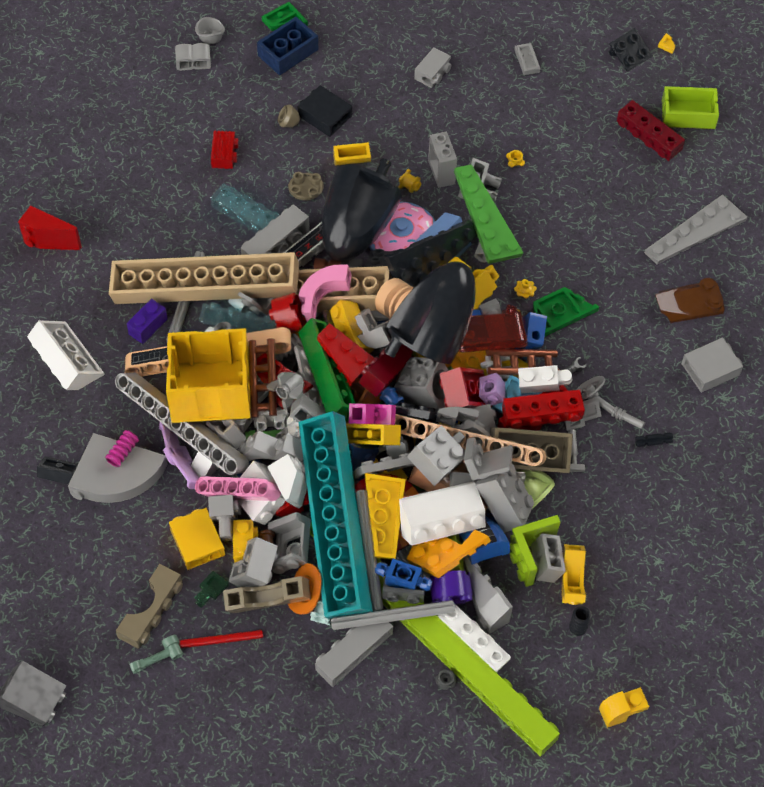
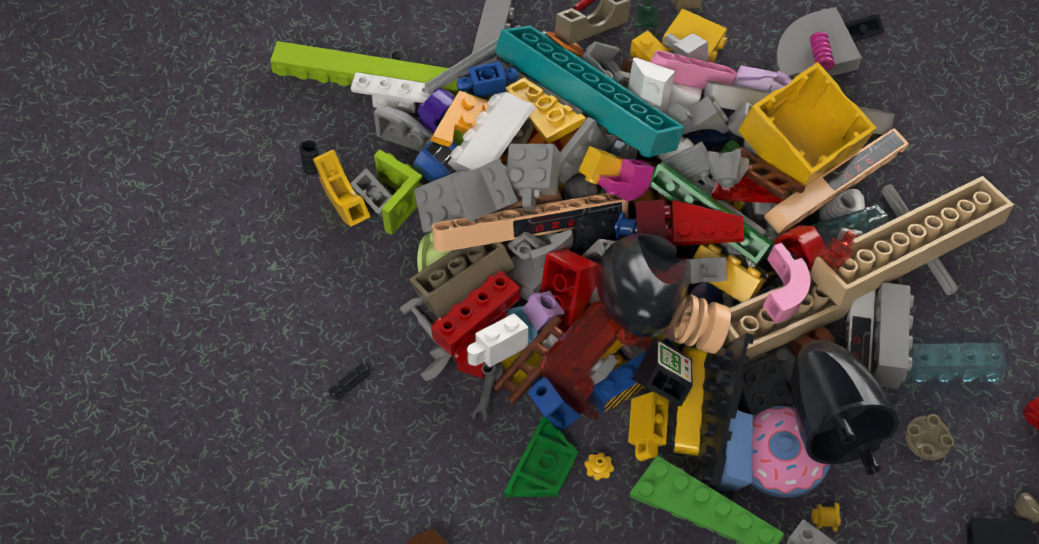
camera: 145 degrees right, 0 degrees up
white slope [27,320,105,390] -> none
dark purple brick [126,298,168,344] -> none
light grey brick [229,537,278,587] -> none
yellow brick [333,142,371,166] -> none
light grey dish [576,376,645,429] -> none
yellow brick [599,687,649,728] -> none
light grey brick [681,338,743,393] -> none
none -> clear red plate [819,229,858,270]

